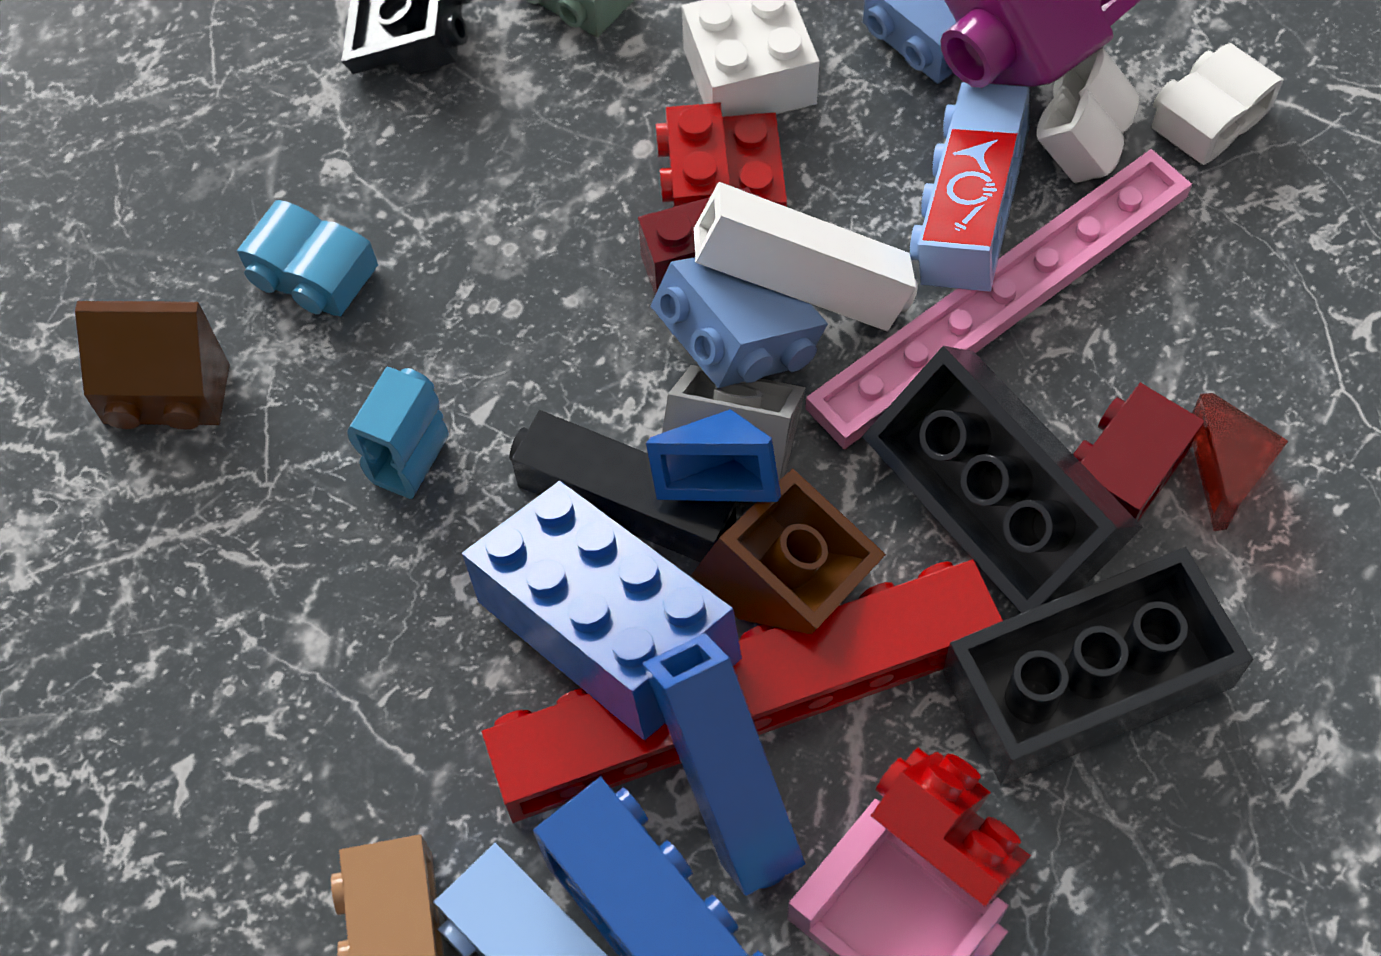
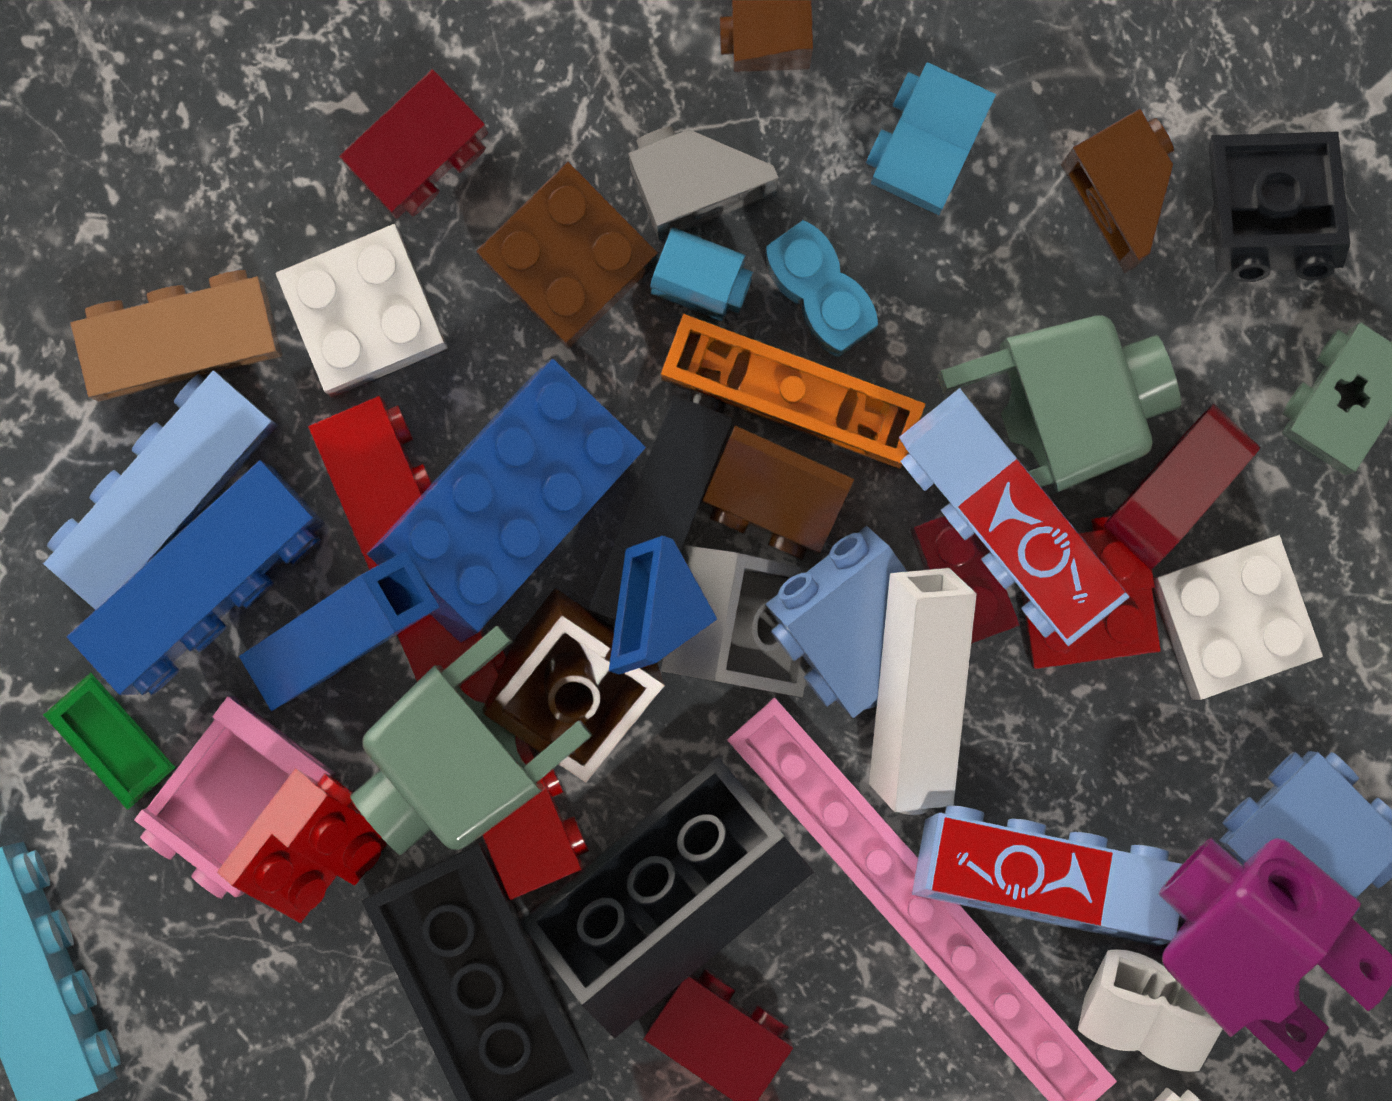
camera: 85 degrees right, 25 degrees up
none -> white brick [276,224,448,397]
none -> dark red brick [339,69,489,220]
none -> sand green piece [350,626,593,855]
none -> reddish brown brick [476,162,659,350]
none -> light grey slope [628,126,778,241]
none -> orange brick [661,314,926,469]
none -> reddish brown slope [703,426,854,560]
none -> dark azure brick [765,220,878,357]
none -> brick [899,388,1129,646]
none -> sand green piece [937,315,1182,496]
none -> reddish brown slope [1061,109,1174,274]
none -> dark red beam [1103,404,1261,570]

